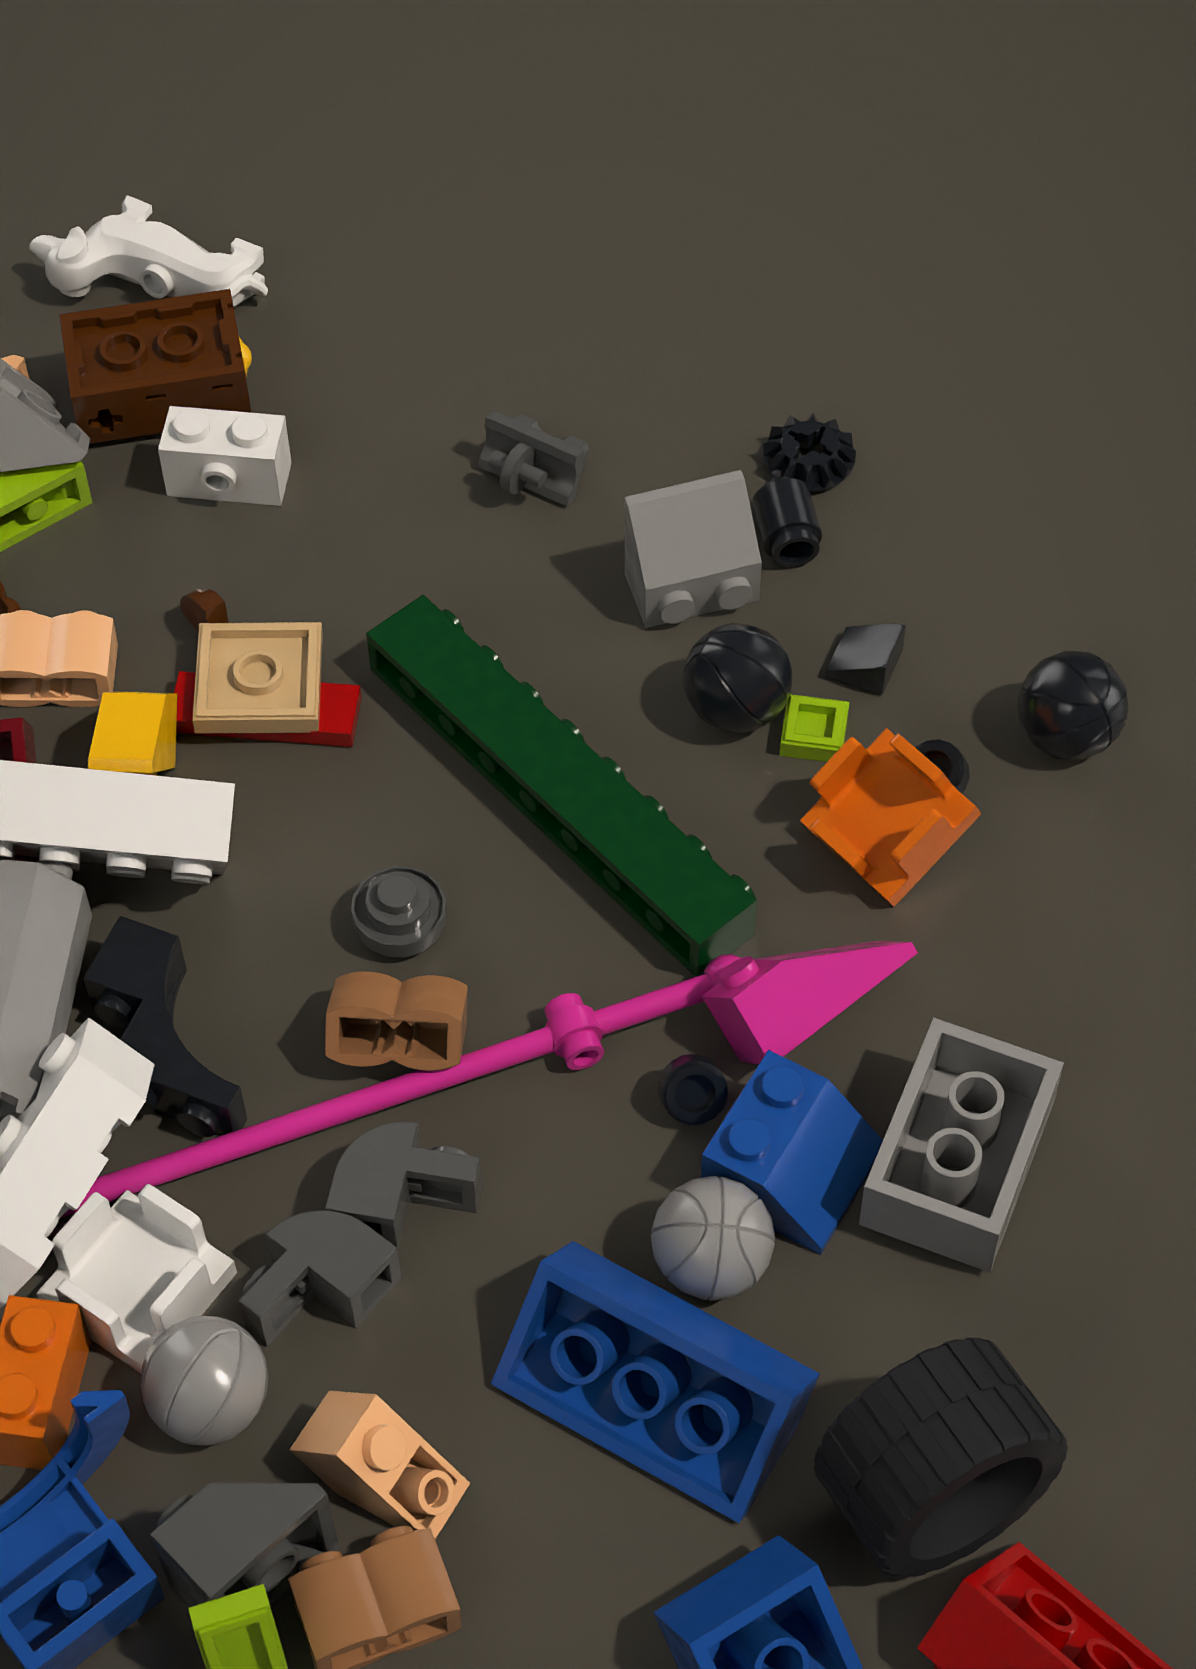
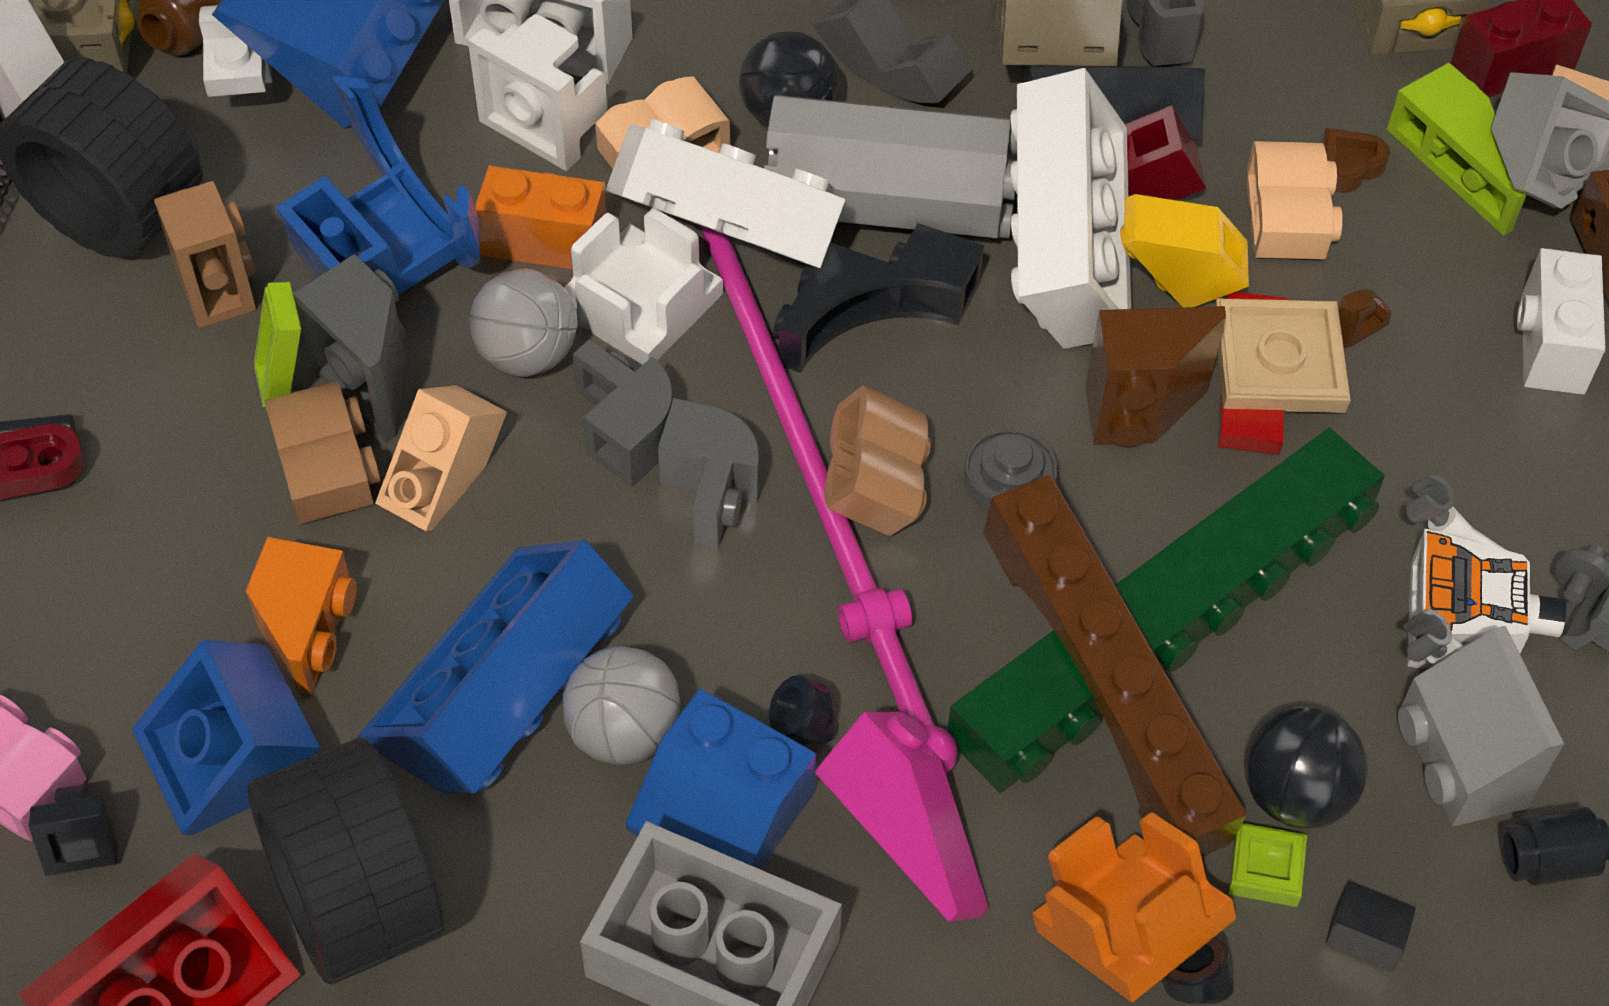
camera: 90 degrees right, 0 degrees up
none -> orange slope [246,537,357,695]
none -> reddish brown arch [983,474,1247,857]
none -> reddish brown slope [1085,306,1226,447]
none -> torso [1403,475,1566,668]

